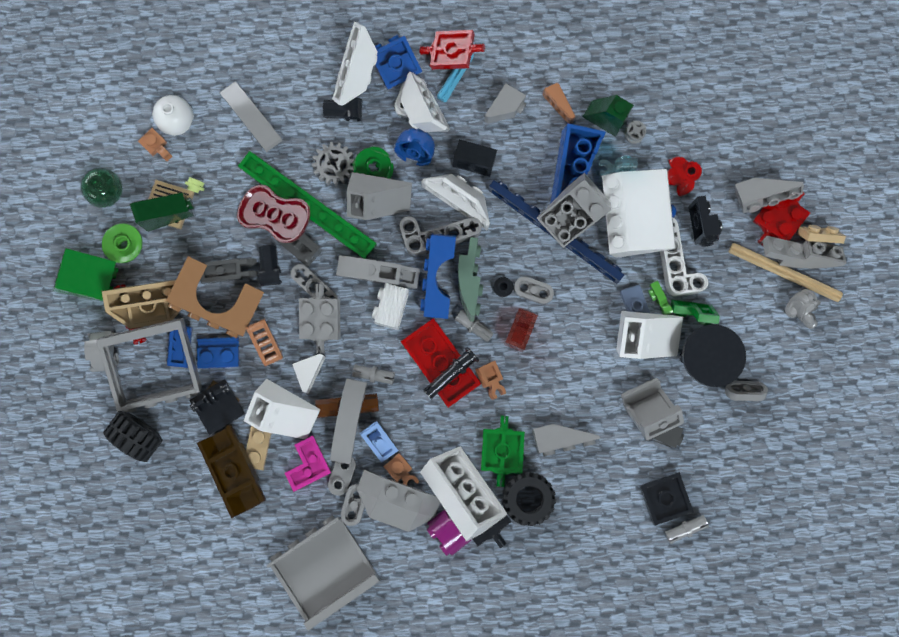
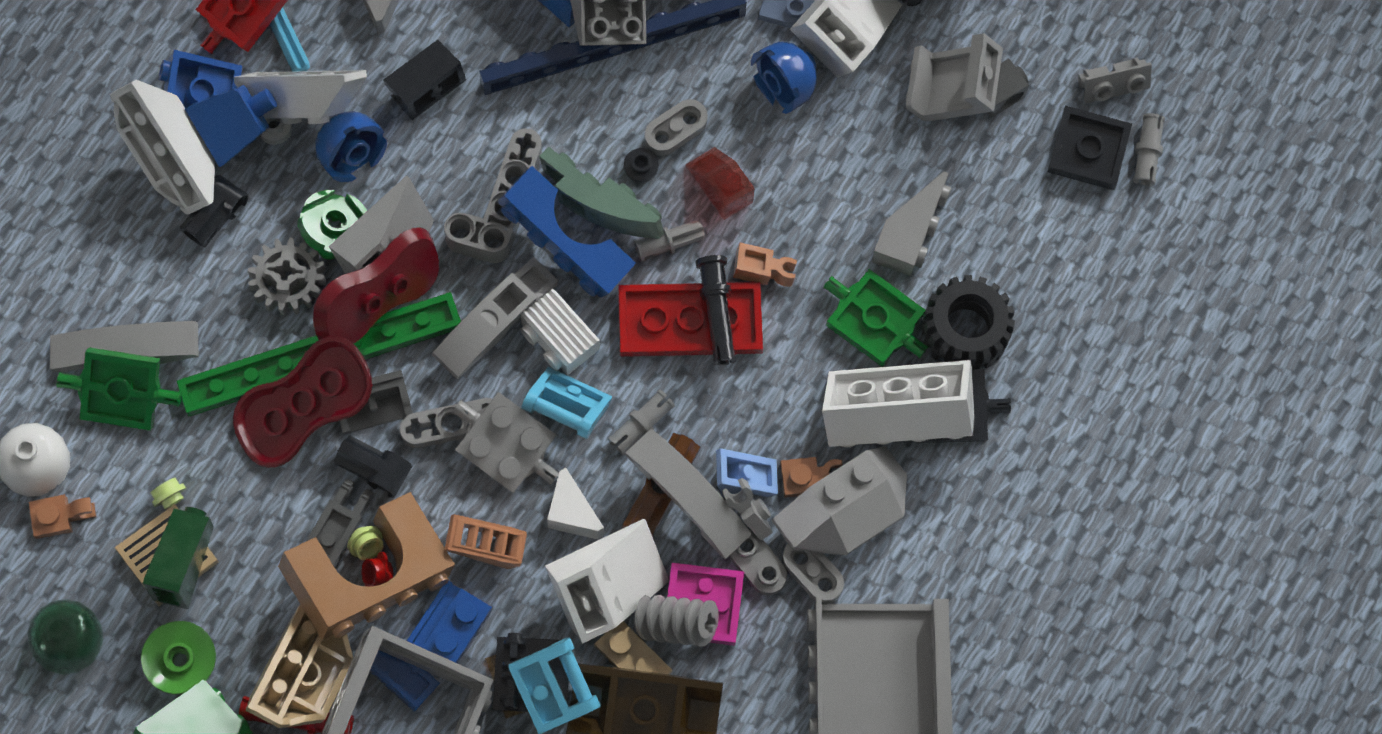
camera: 60 degrees left, 10 degrees down
white wedge [421,174,490,231] -> none
magenta cylinder [426,509,472,556] -> none
none -> green plate [56,347,182,431]
none -> blue torso [185,85,277,167]
none -> dark red plate [313,227,439,344]
none -> yellowish green plate [347,526,384,560]
none -> red plate [361,552,394,587]
none -> medium azure plate [508,637,601,734]
none -> medium azure plate [521,367,612,439]
none -> light grey piece [635,595,719,647]
none -> light grey plate [722,478,773,540]
none -> blue cylinder [751,42,817,114]
none -> light grey hinge [1078,57,1152,104]

